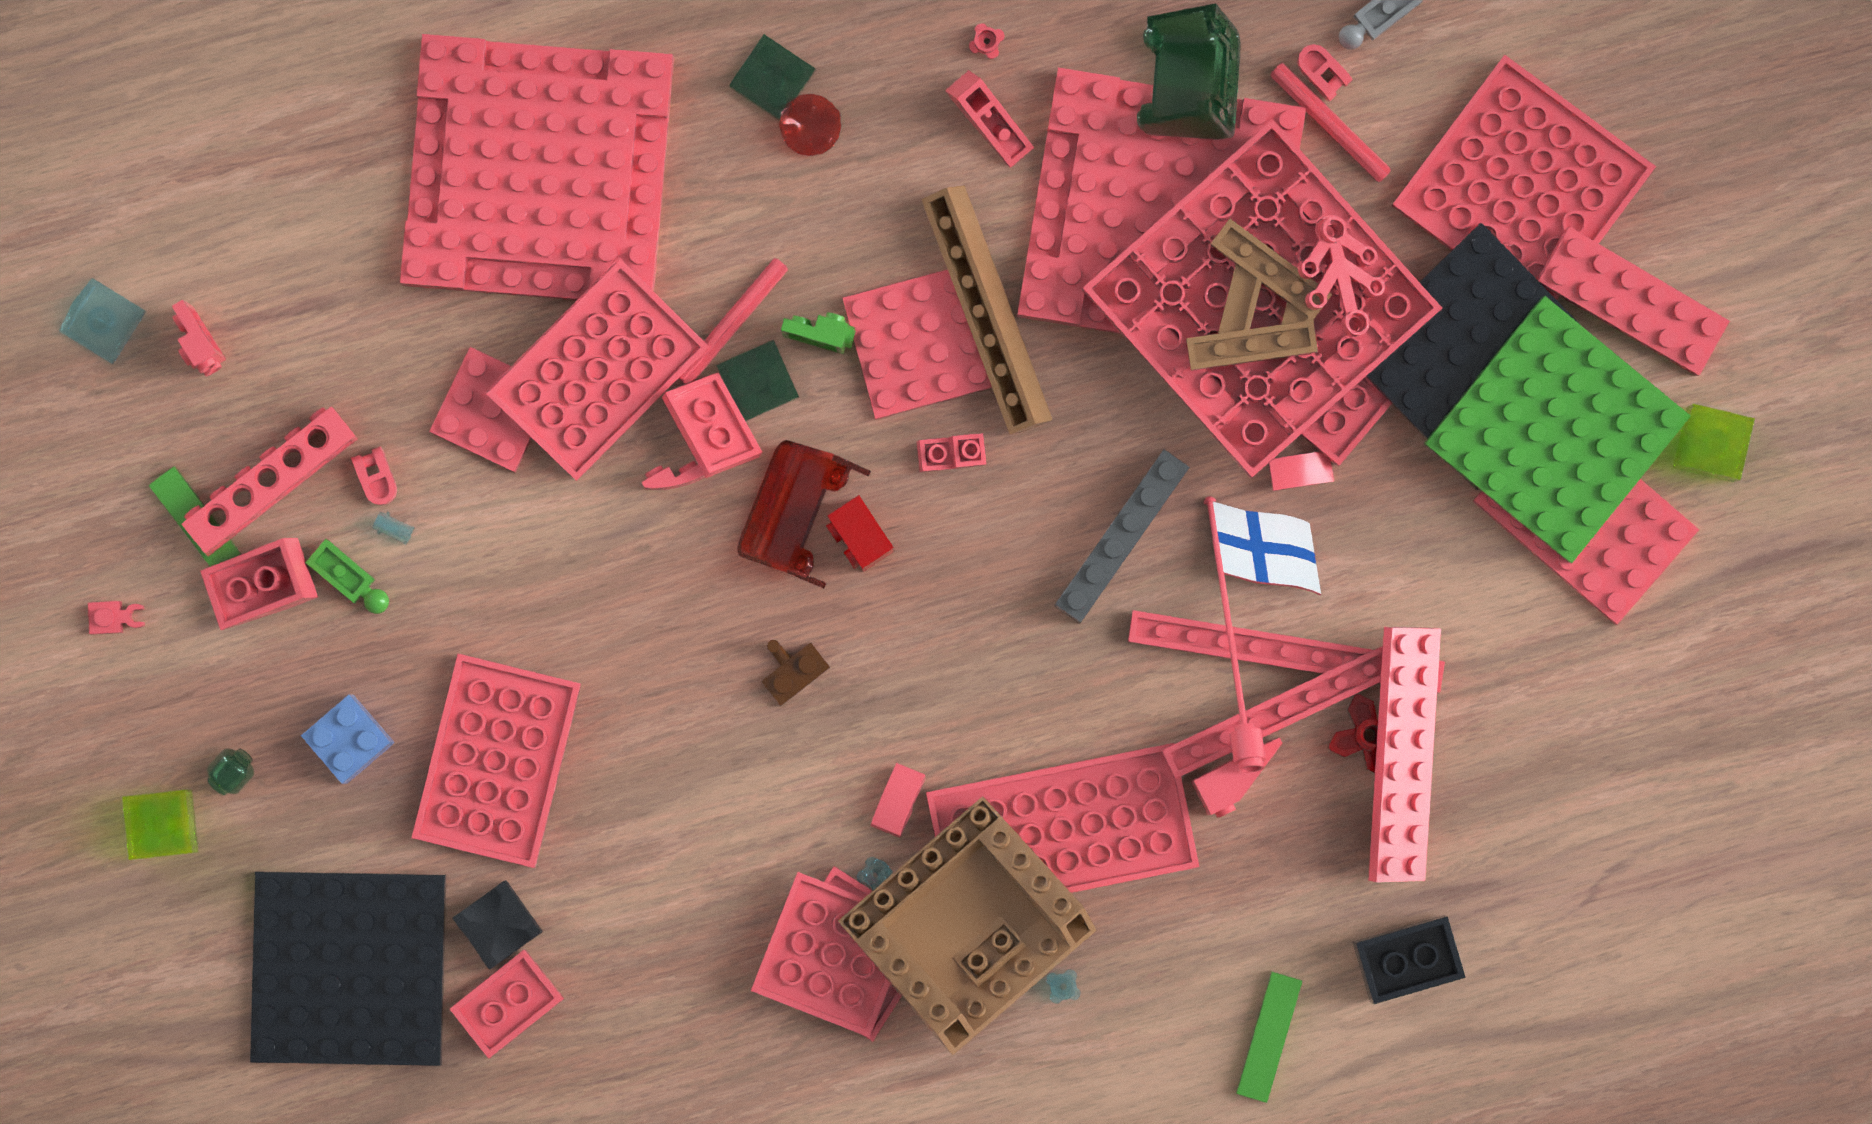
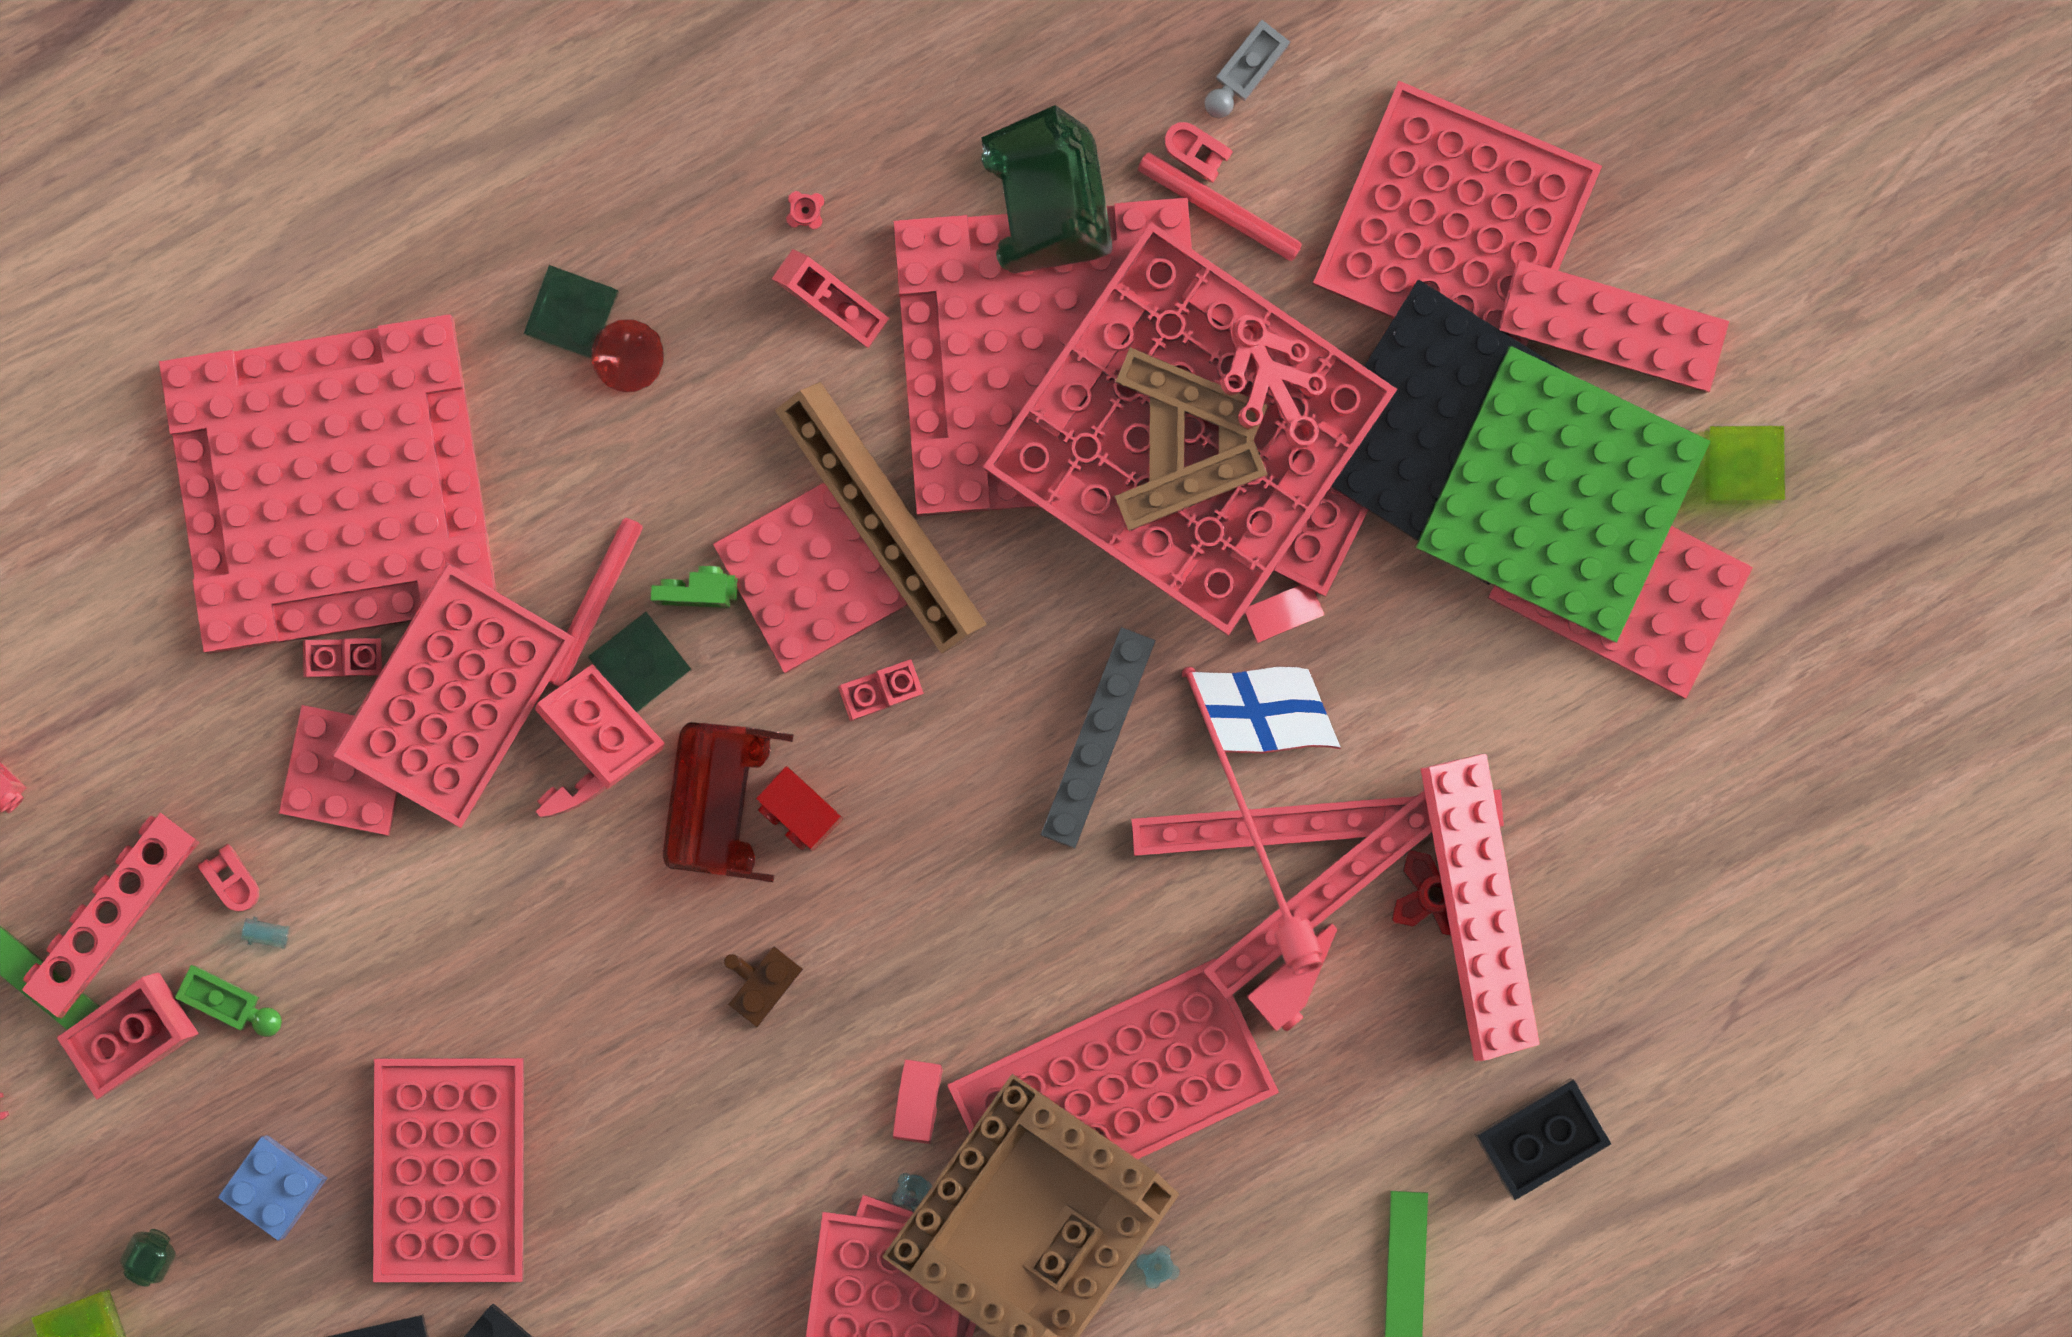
camera: 10 degrees left, 0 degrees up
none -> coral slope [303,638,382,677]

